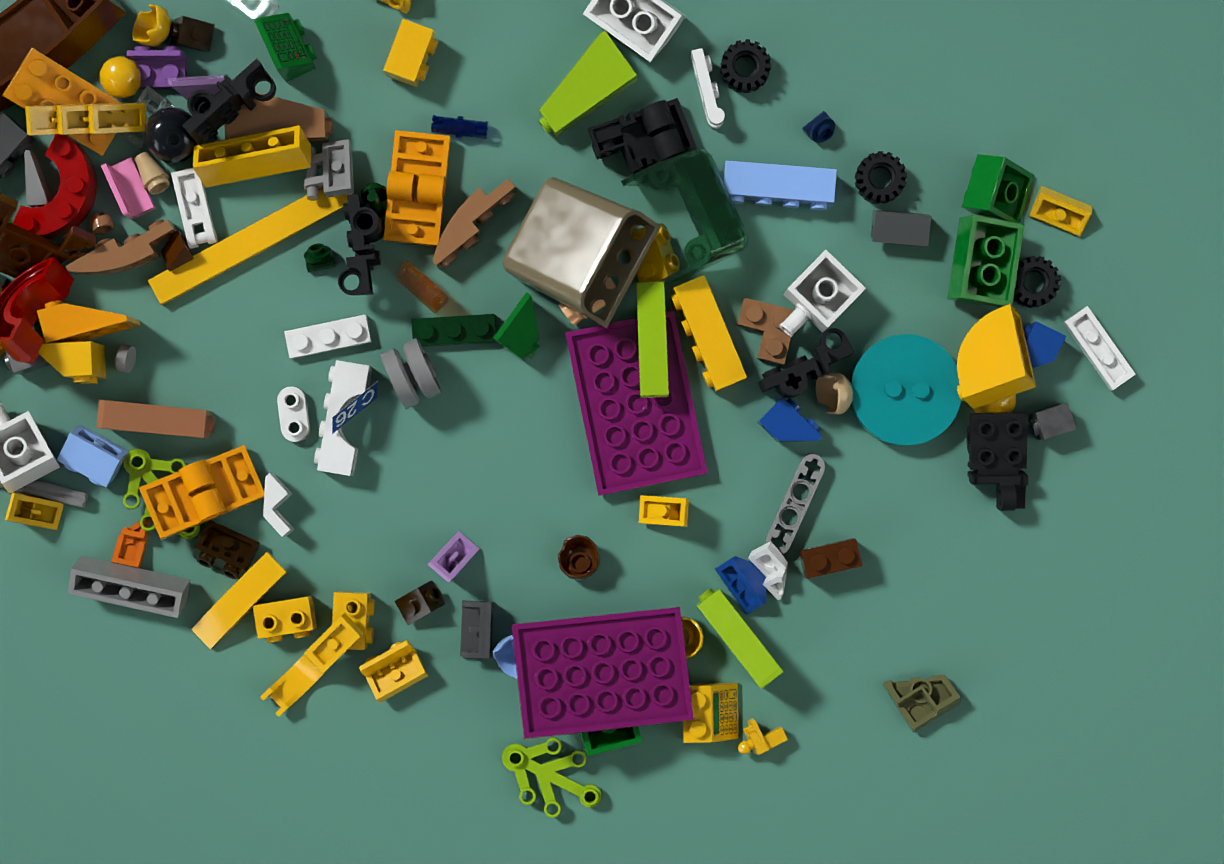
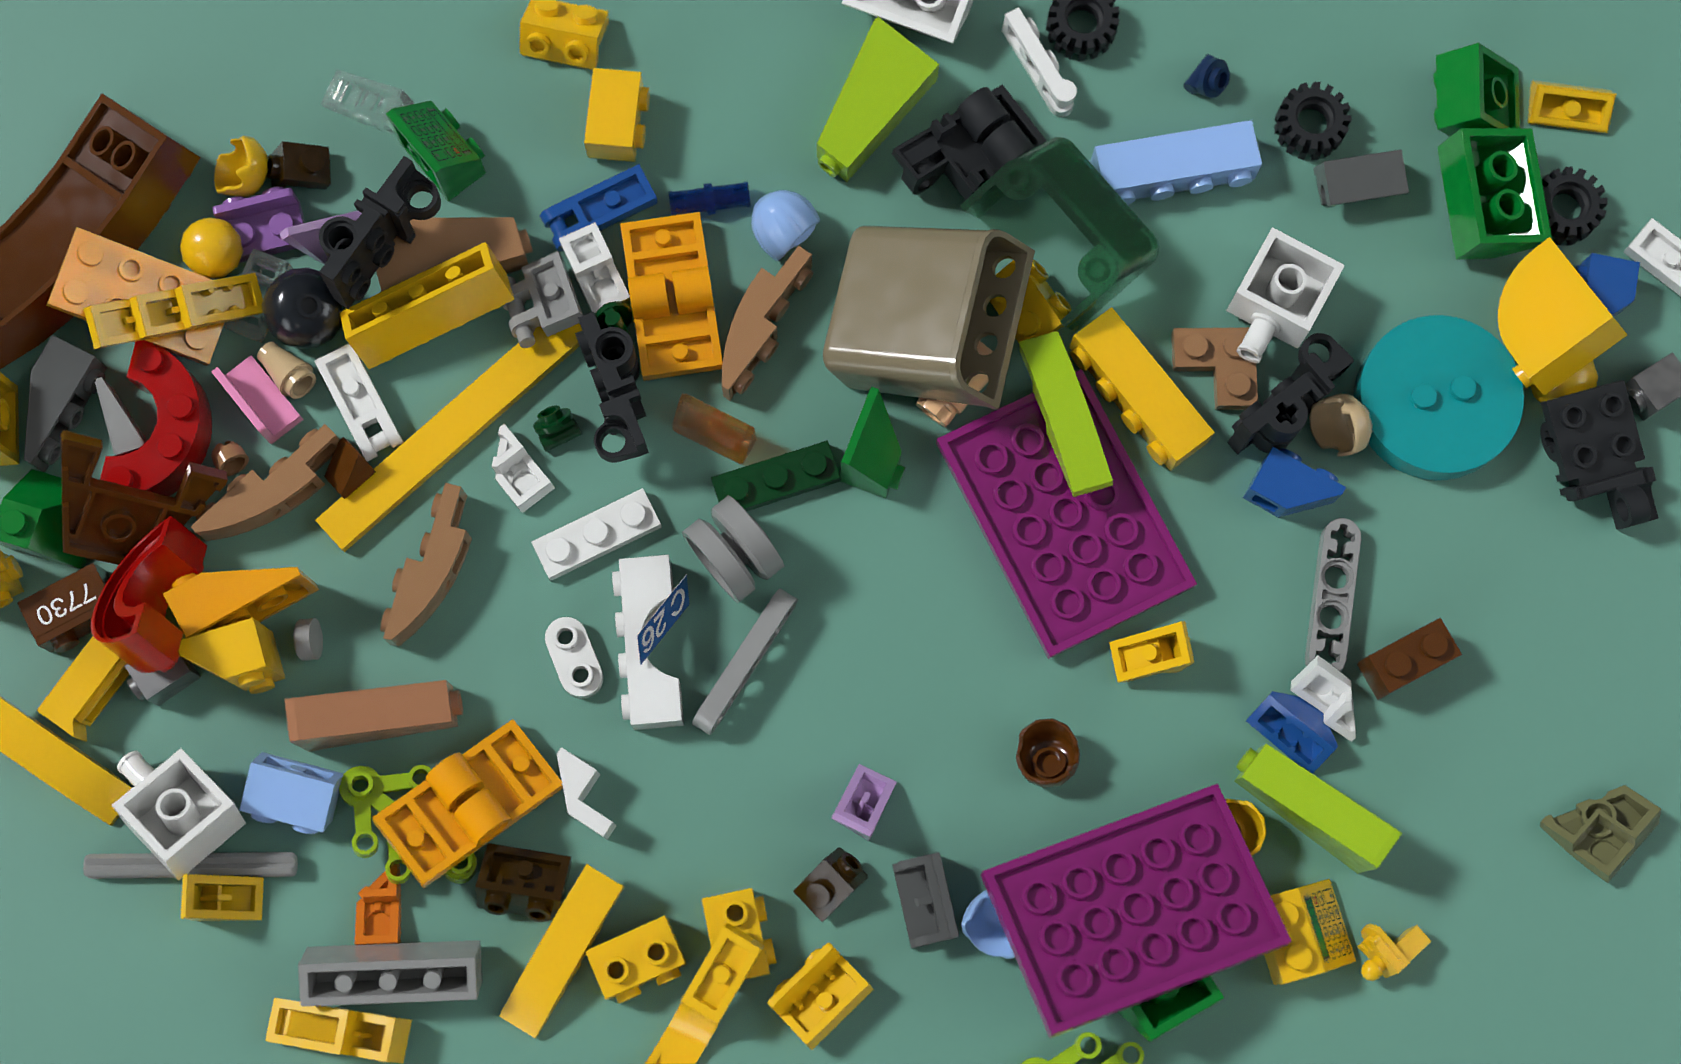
camera: 20 degrees left, 10 degrees down
none -> yellow slope [265,998,412,1063]
none -> medium nougat slope [380,483,472,647]
none -> white slope [492,424,555,513]
none -> blue plate [540,164,658,252]
none -> white slope [559,222,631,314]
none -> light grey beam [692,588,798,735]
none -> light blue hair [751,190,820,261]

